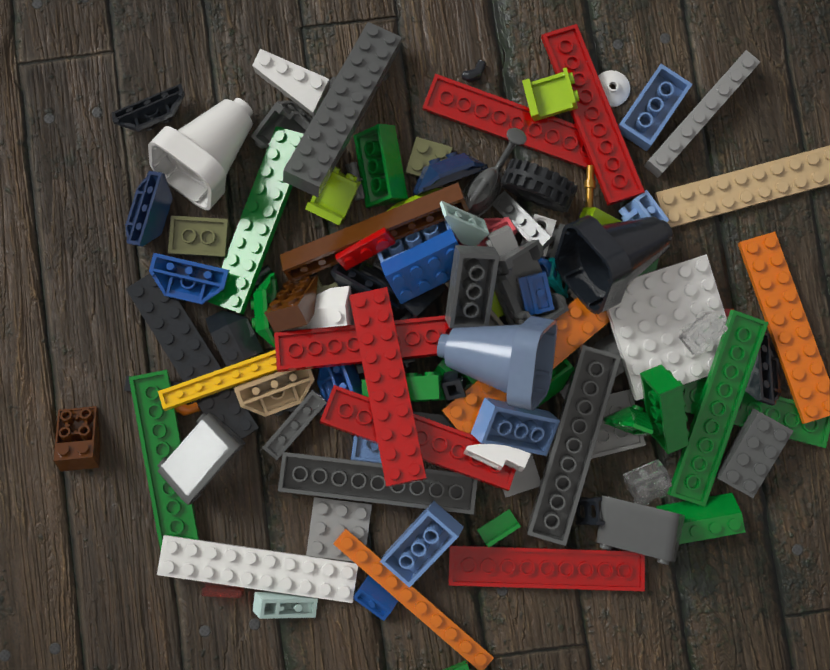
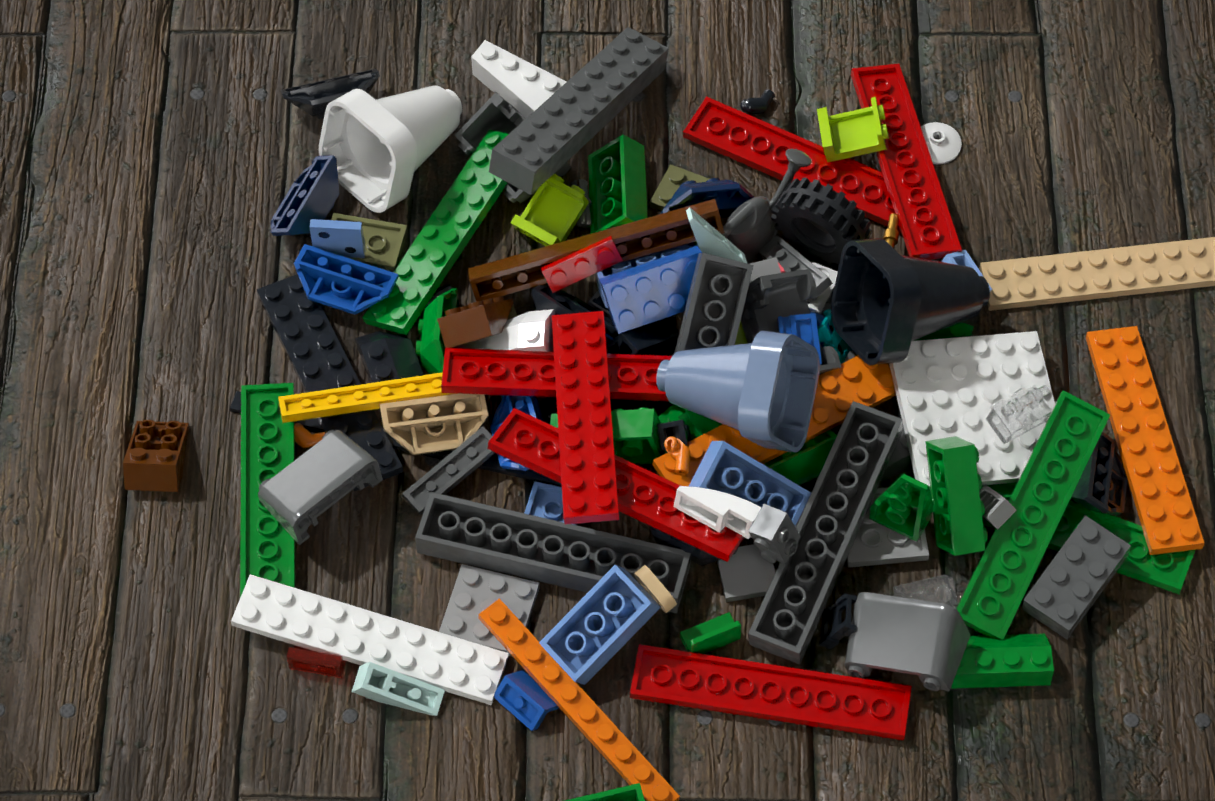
camera: 10 degrees right, 25 degrees down
medium blue brick [618,64,692,151] -> none
light grey brick [644,50,760,178] -> none
none -> medium blue tile [310,219,366,258]
none -> tan beam [634,565,677,613]
none -> orange arm [664,436,690,476]
none -> dark grey brick [748,504,801,564]
none -> light grey slope [979,484,1016,529]

